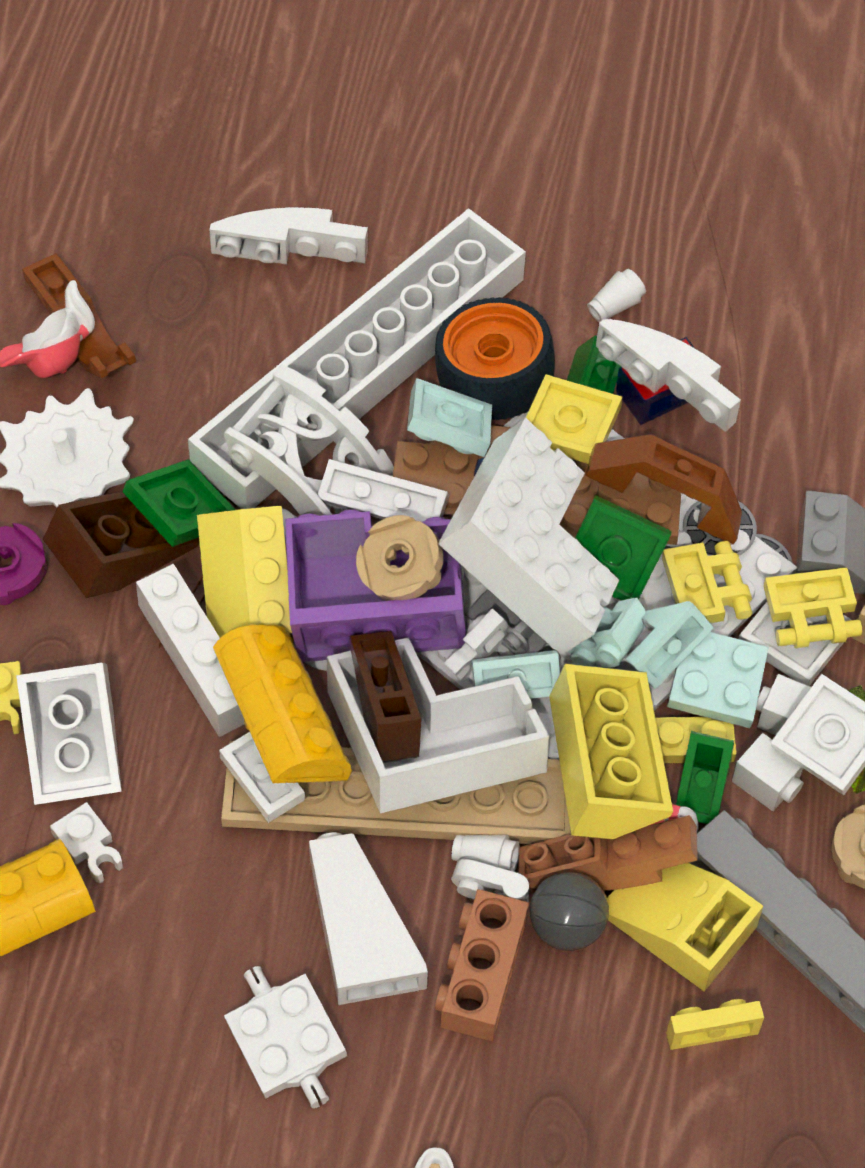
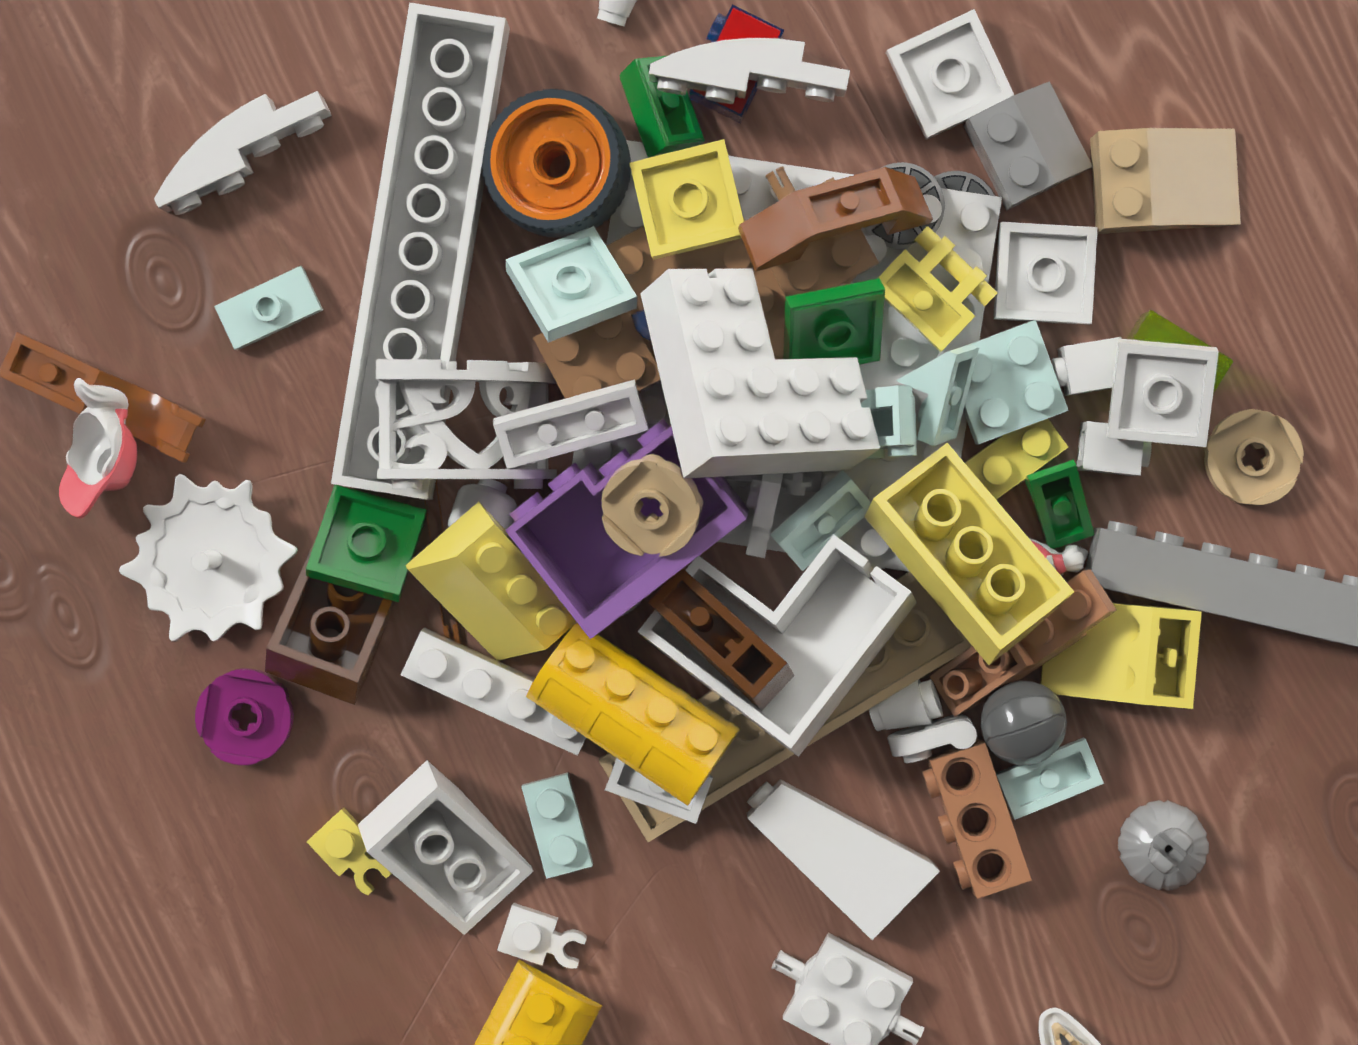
camera: 35 degrees left, 30 degrees up
light yellow plate [666,999,764,1050] -> none
light yellow plate [763,567,862,648] -> none
none -> light aqua plate [214,266,323,350]
none -> light aqua plate [521,772,593,879]
none -> white plate [886,9,1014,140]
none -> light aqua plate [996,738,1104,820]
none -> light grey hair [1118,800,1209,891]

